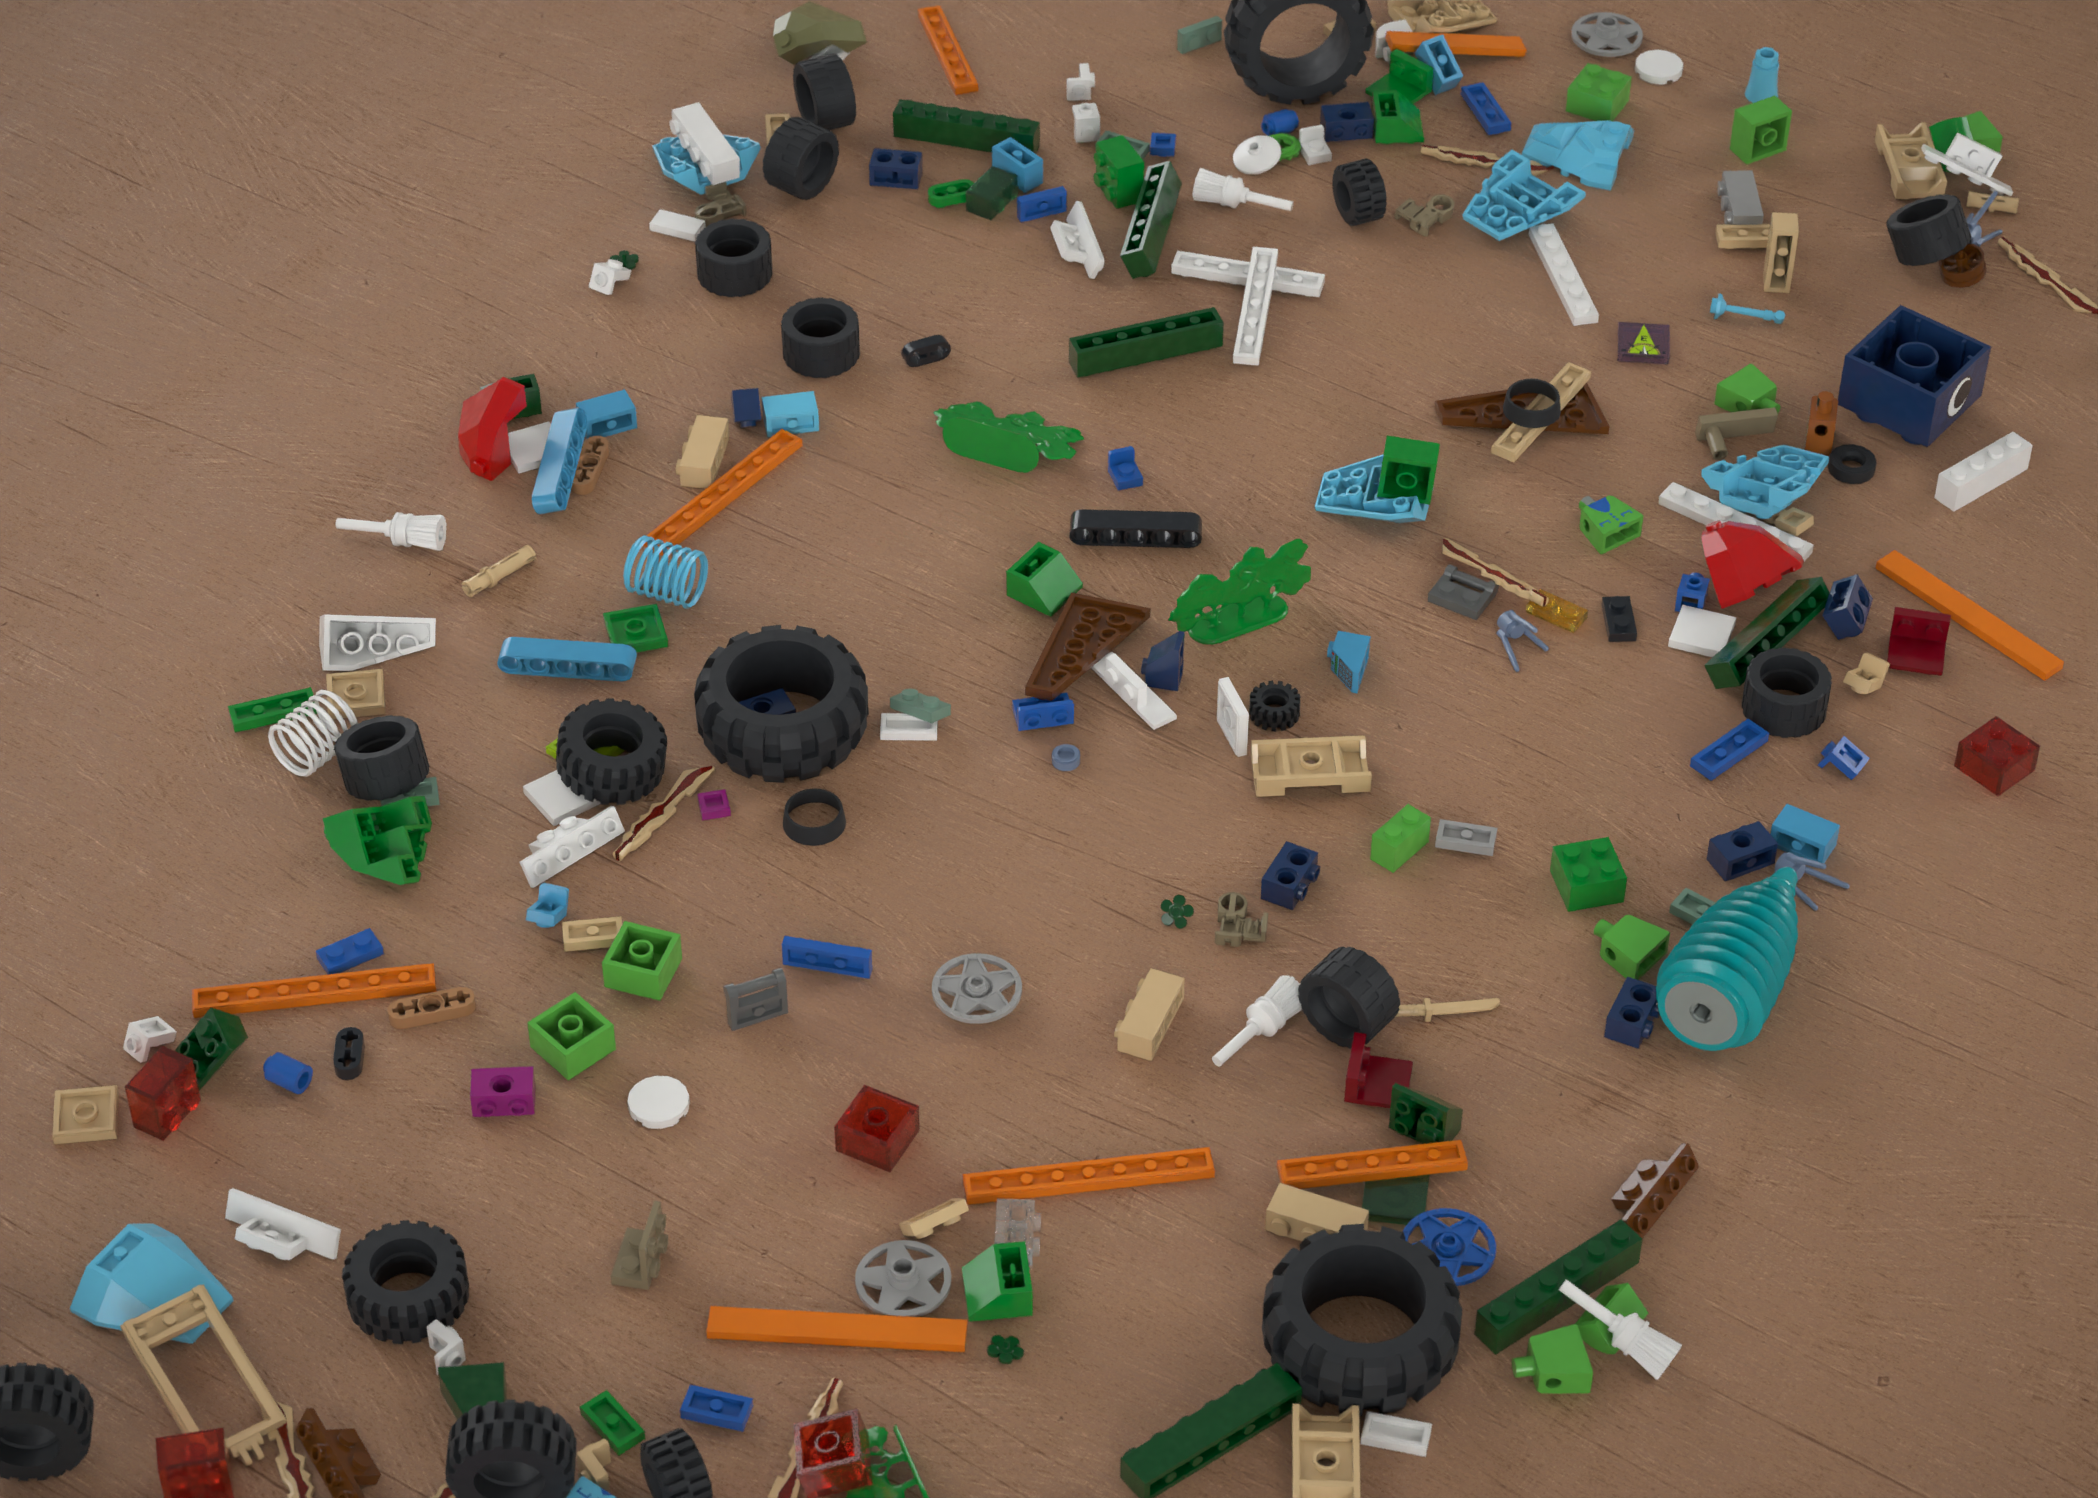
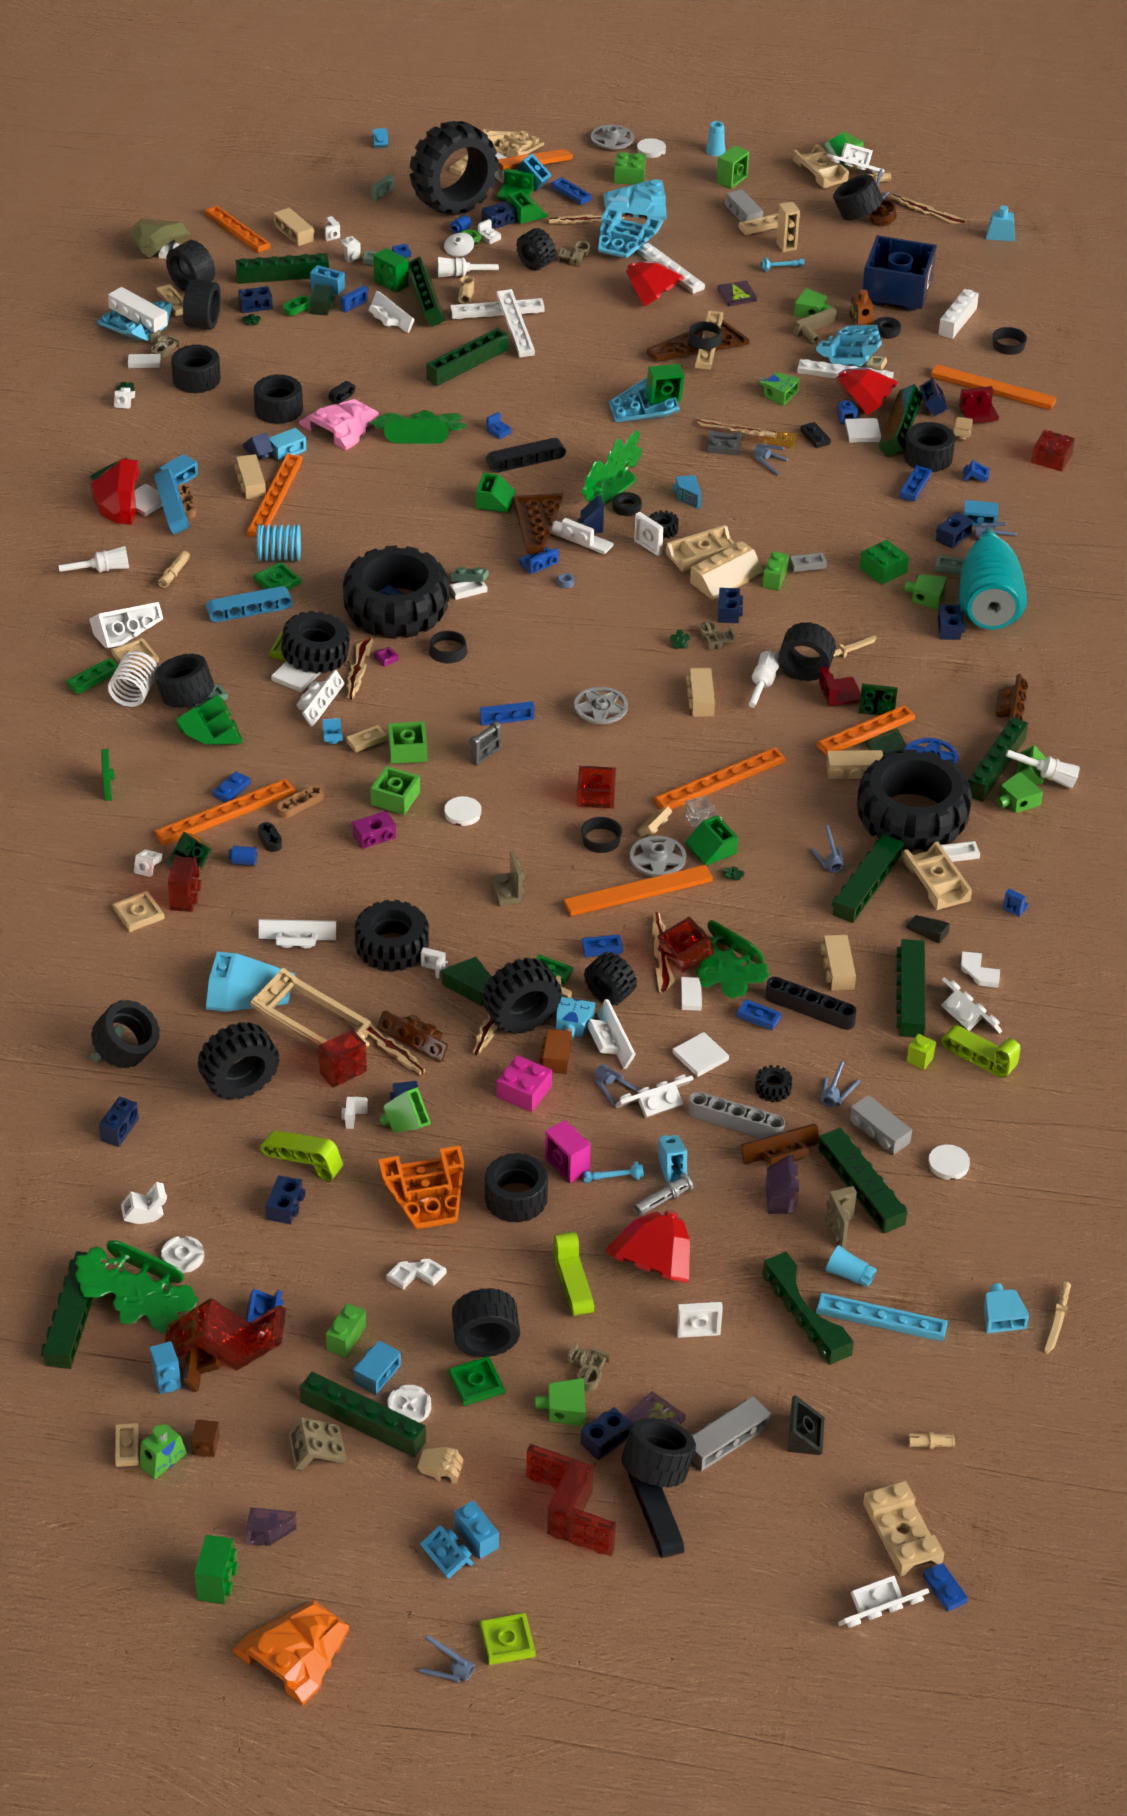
camera: 25 degrees left, 0 degrees up
none -> green plate [101,749,115,801]
none -> dark green plant [243,314,261,325]
none -> tan brick [274,208,314,246]
none -> bright pink wedge [299,399,379,450]
none -> tan piece [458,275,474,304]
none -> black tyre [581,817,622,853]
none -> black tyre [612,492,642,516]
none -> red brick [626,261,684,307]
none -> tan slope [690,541,764,600]
none -> sand blue plant [810,825,845,873]
none -> black tyre [993,327,1027,355]

